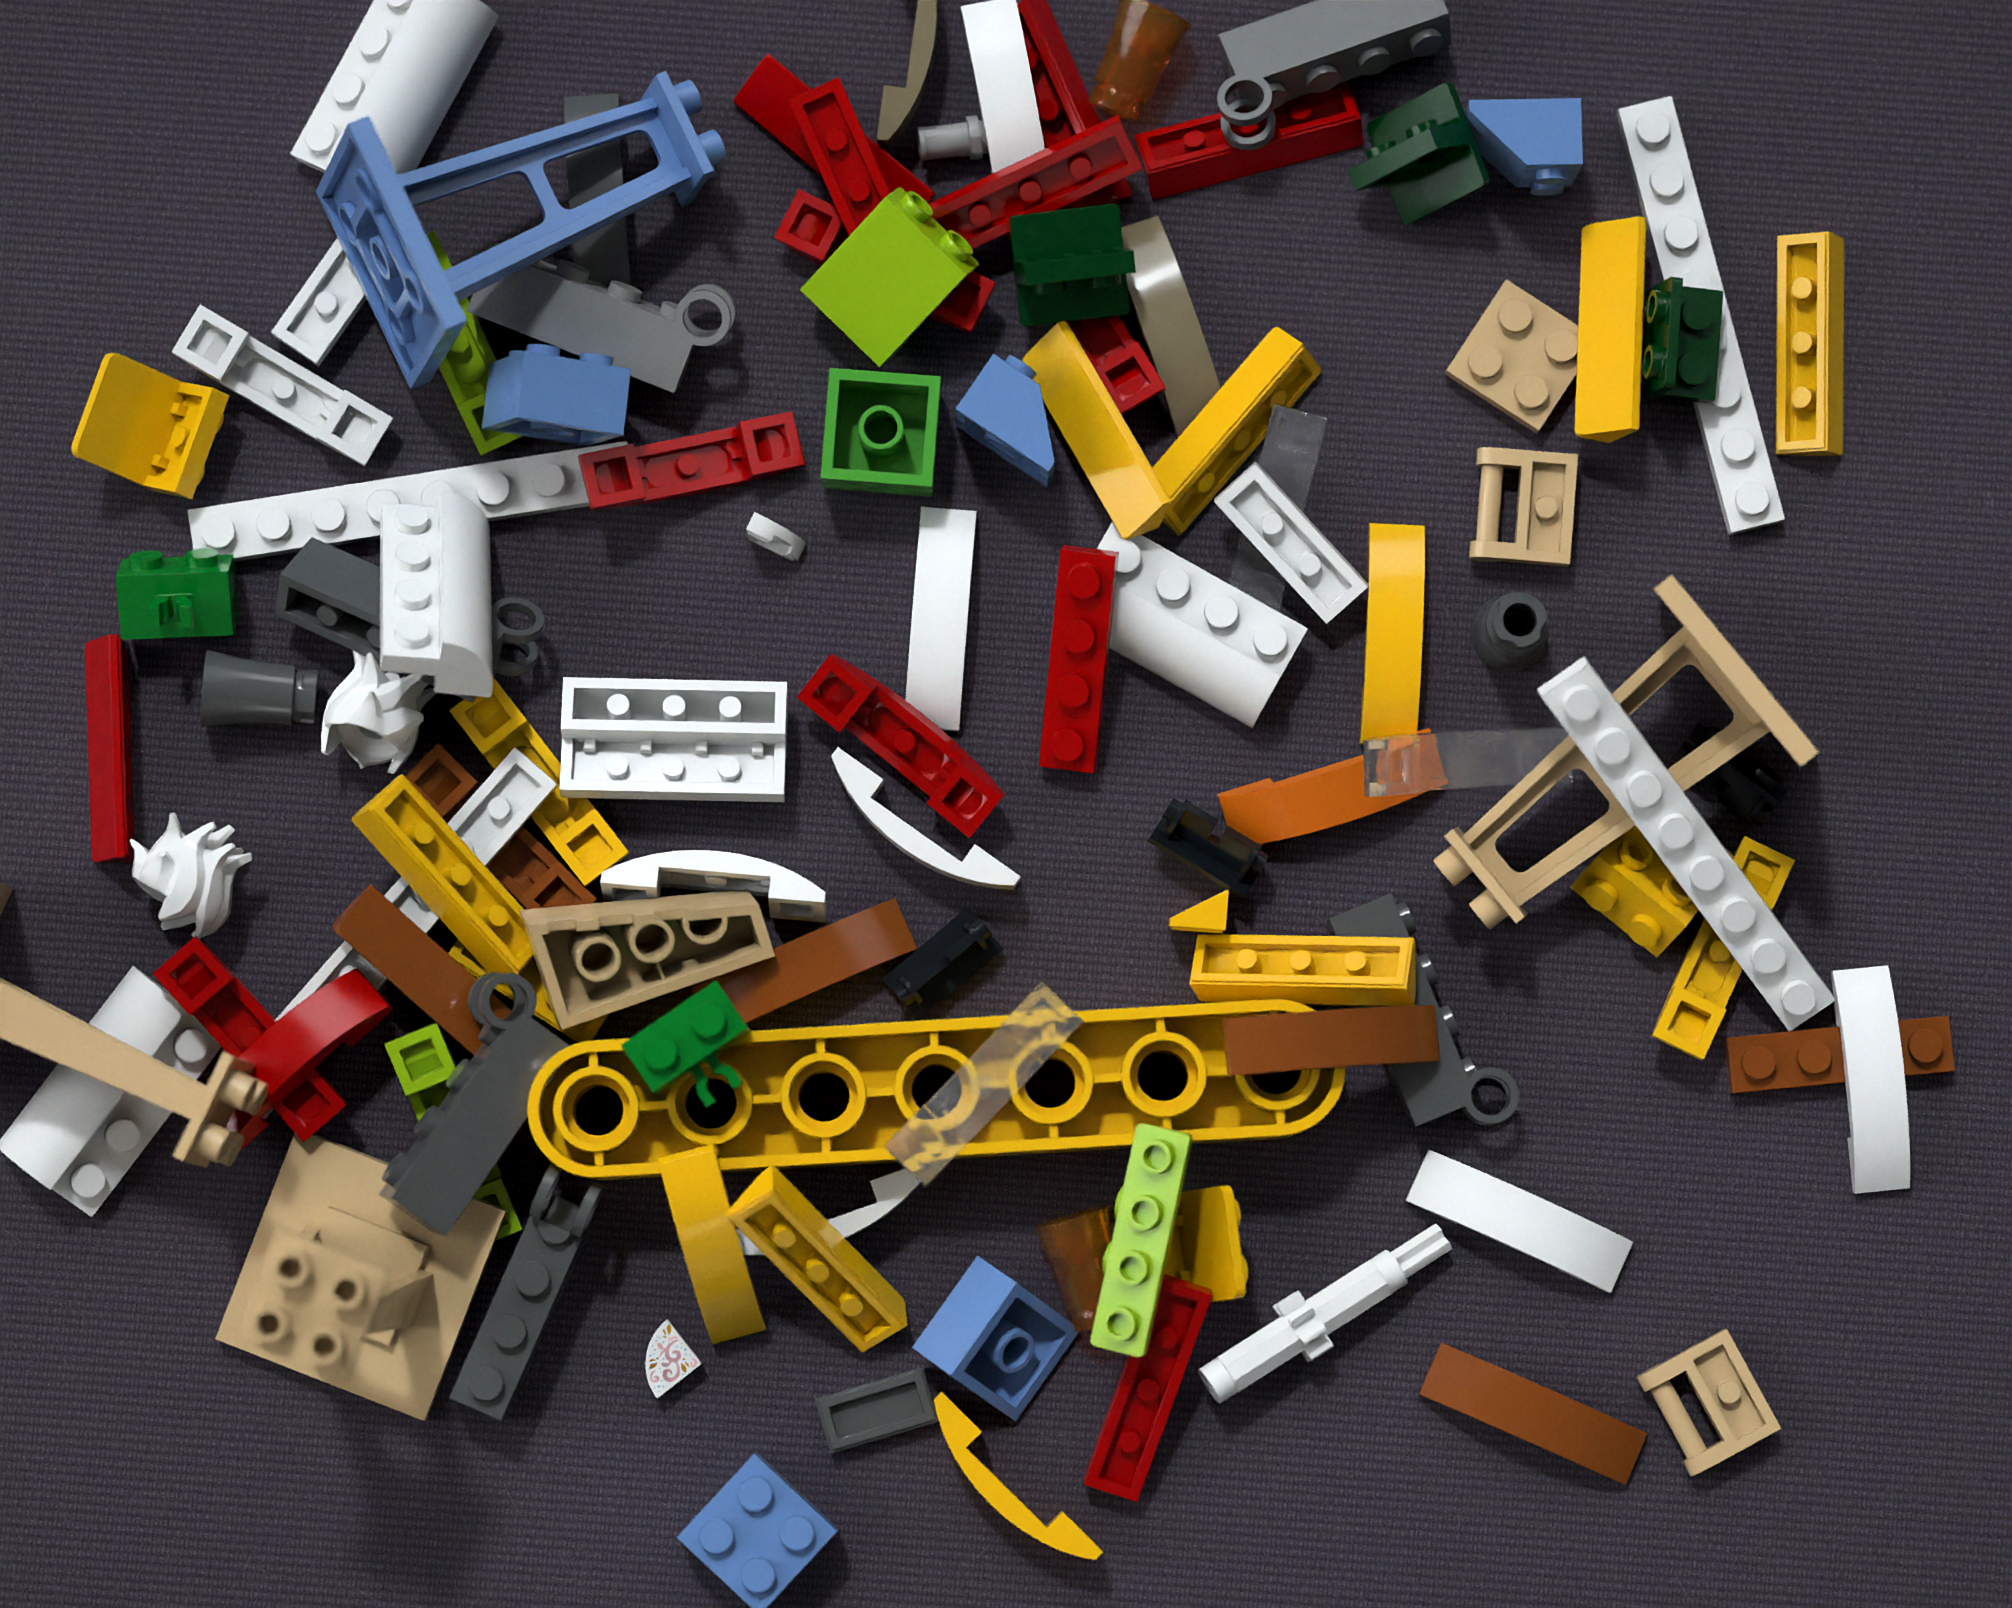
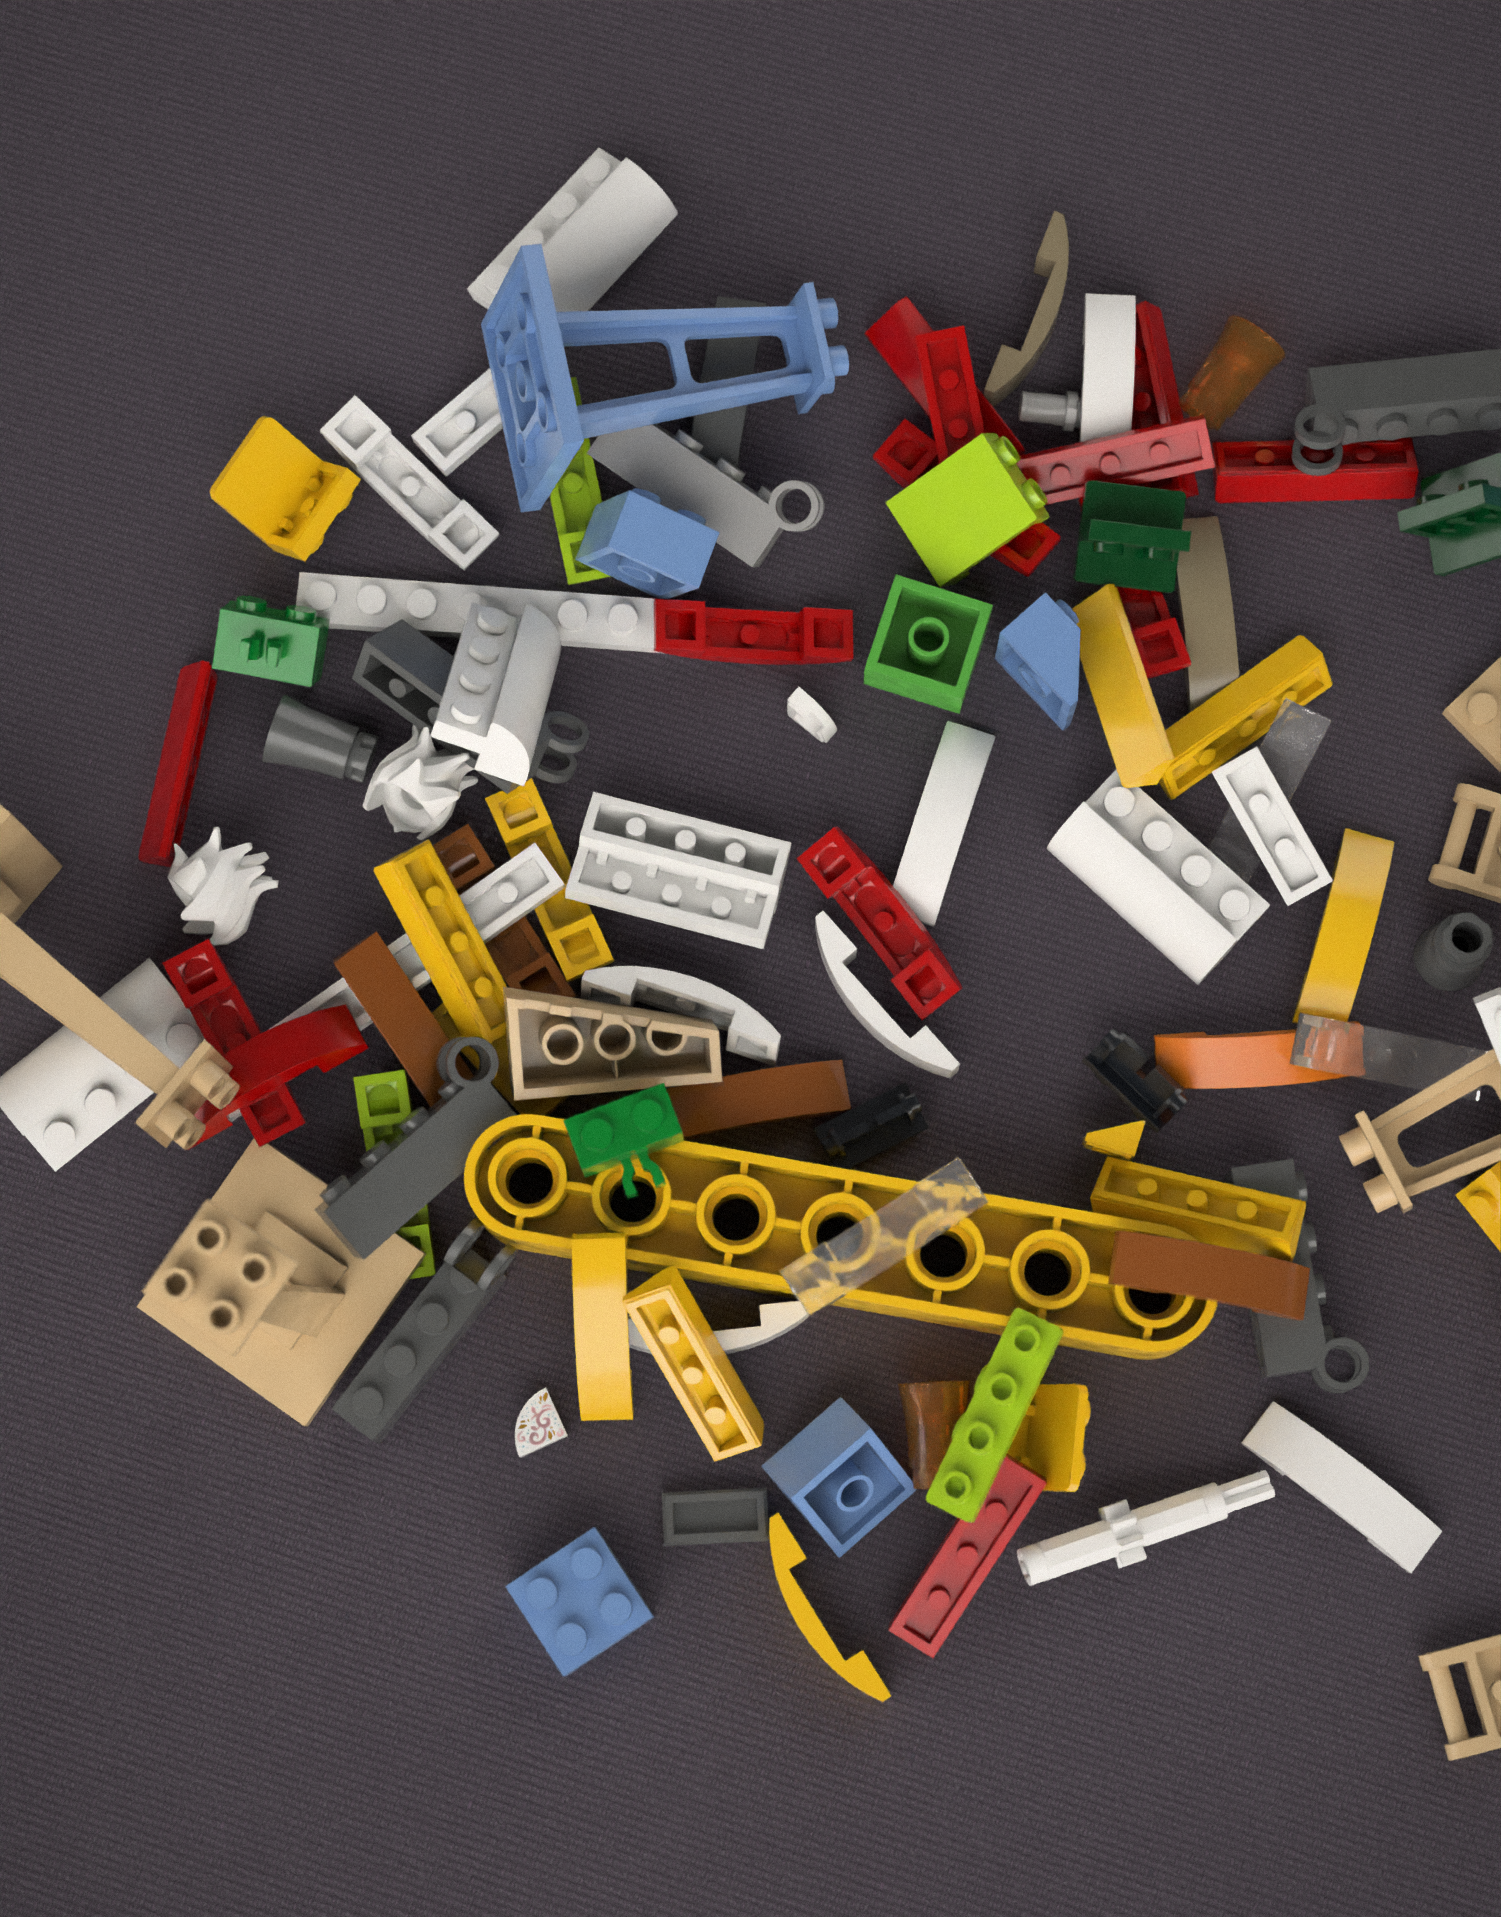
camera: 20 degrees right, 5 degrees down
red plate [1039,545,1119,774] -> none
dark orange slope [1419,1343,1648,1485] -> none

